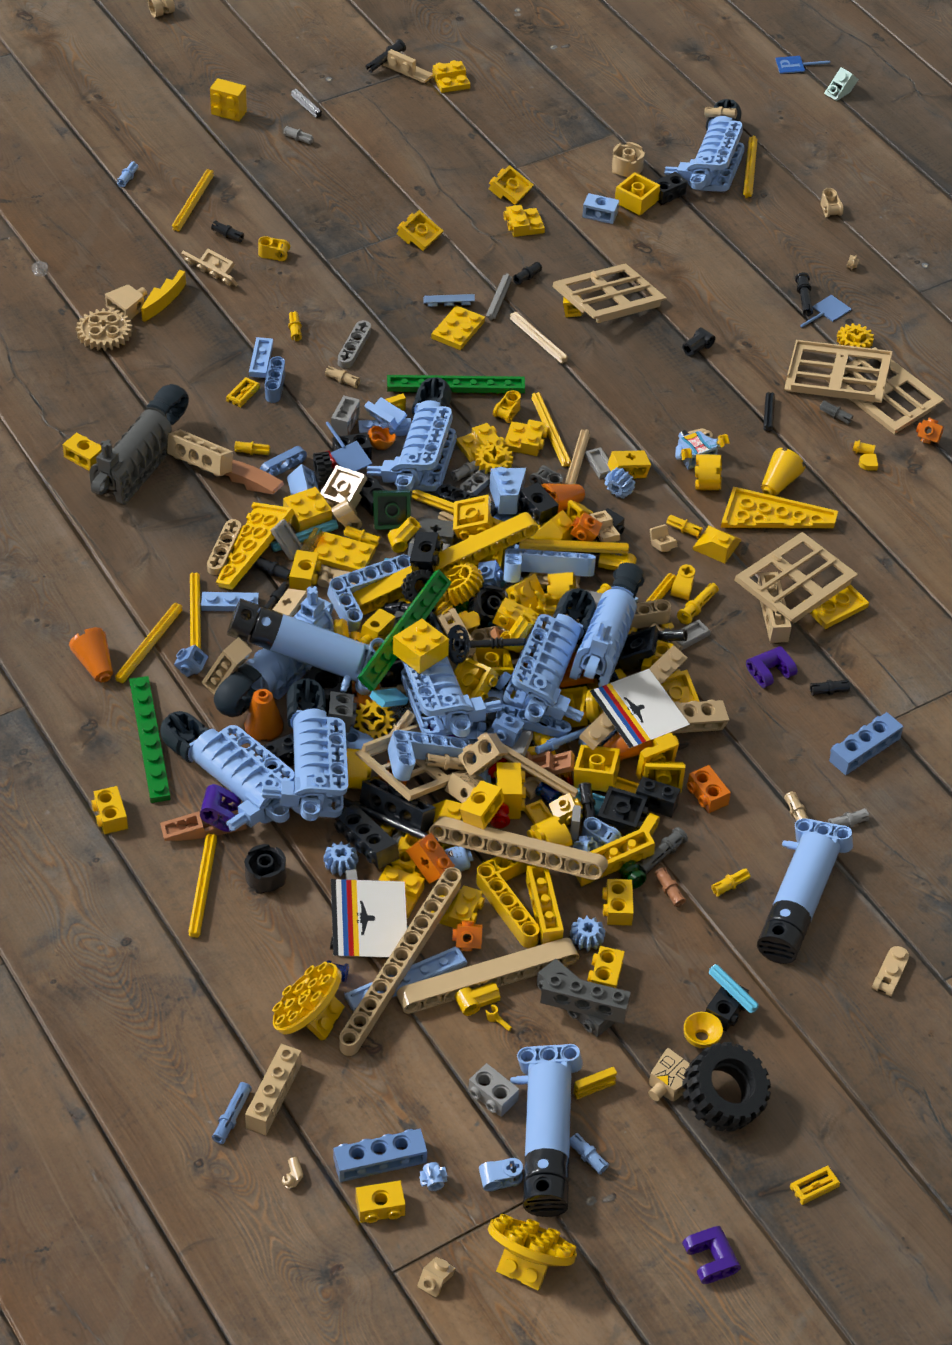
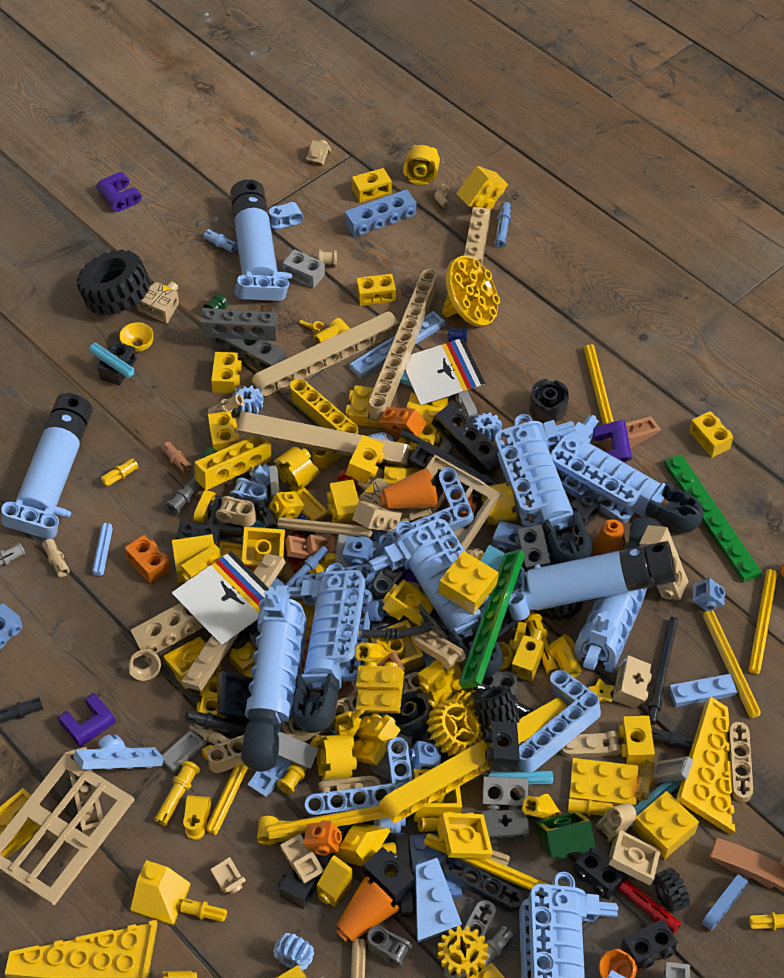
camera: 170 degrees right, 5 degrees up
light blue panel [287,464,319,495] -> none
medium blue piece [326,421,372,472] -> none
light blue gear [419,1162,448,1191] -> none
orange brick [452,920,483,951] -> none
yellow bracket [488,1214,577,1290] -> none
yellow brick [526,865,564,945] -> none
yellow tile [573,1067,617,1099] -> none
yellow tile [790,1166,840,1205] -> none
none -> light blue plate [73,734,164,770]
none -> light blue axle [92,523,113,576]
none -> tan piece [129,649,161,681]
none -> dark green wheel [203,293,228,309]
none -> tan pin [208,394,244,414]
none -> tan piece [215,496,256,527]
none -> tan bush [319,250,337,267]
none -> yellow brick [357,274,396,306]
none -> orange cone [379,468,438,509]
none -> yellow brick [403,145,440,185]
none -> yellow brick [456,166,508,209]

